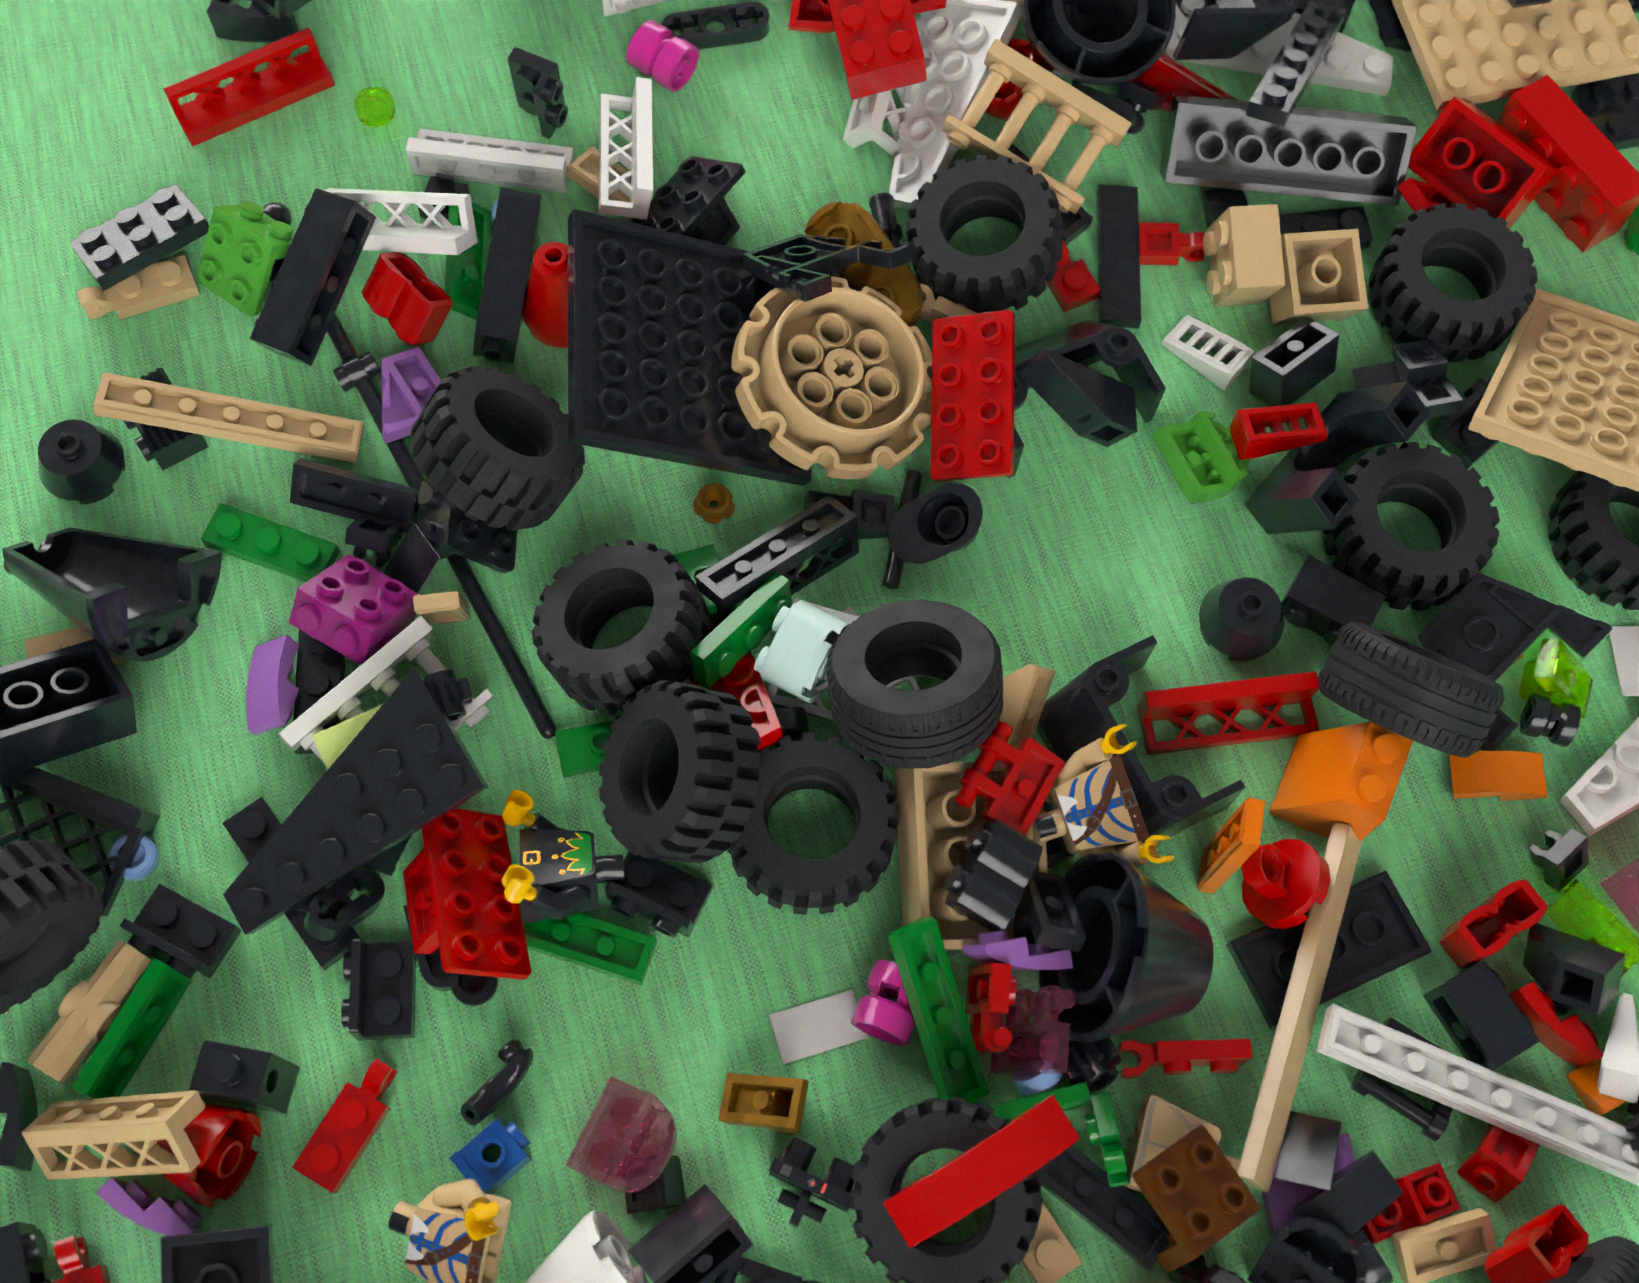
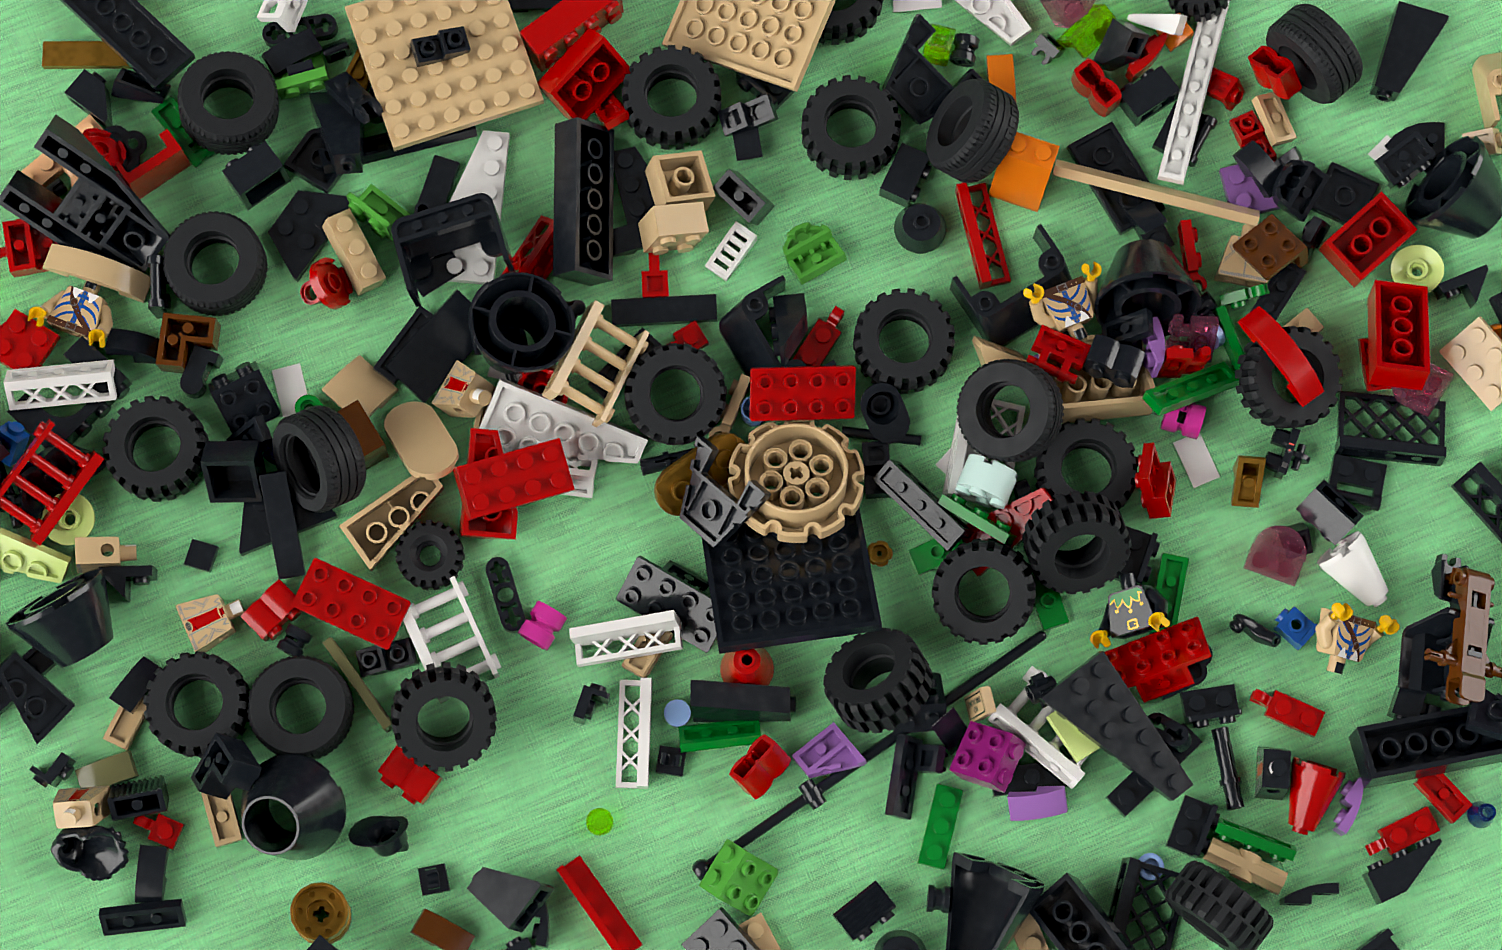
camera: 90 degrees left, 10 degrees up
tan fence [21,1090,206,1180] -> none
tan tile [93,372,364,463] -> none
black brick [250,188,376,366] -> none
white fence [324,188,478,255] -> none
orange tile [1197,797,1266,894] -> none
red slope [1230,402,1328,460] -> none
red tile [1241,839,1330,929] -> none
black arch [1244,381,1430,535] -> none
black plate [1245,0,1347,127] -> none
black sticker [1275,1111,1341,1190] -> none
none -> red plate [793,306,845,366]
none -> black tyre [853,288,955,394]
none -> black wheel [926,885,951,914]
none -> black slope [1126,199,1175,247]
none -> red plate [1135,442,1176,519]
none -> black pin [1211,727,1245,810]

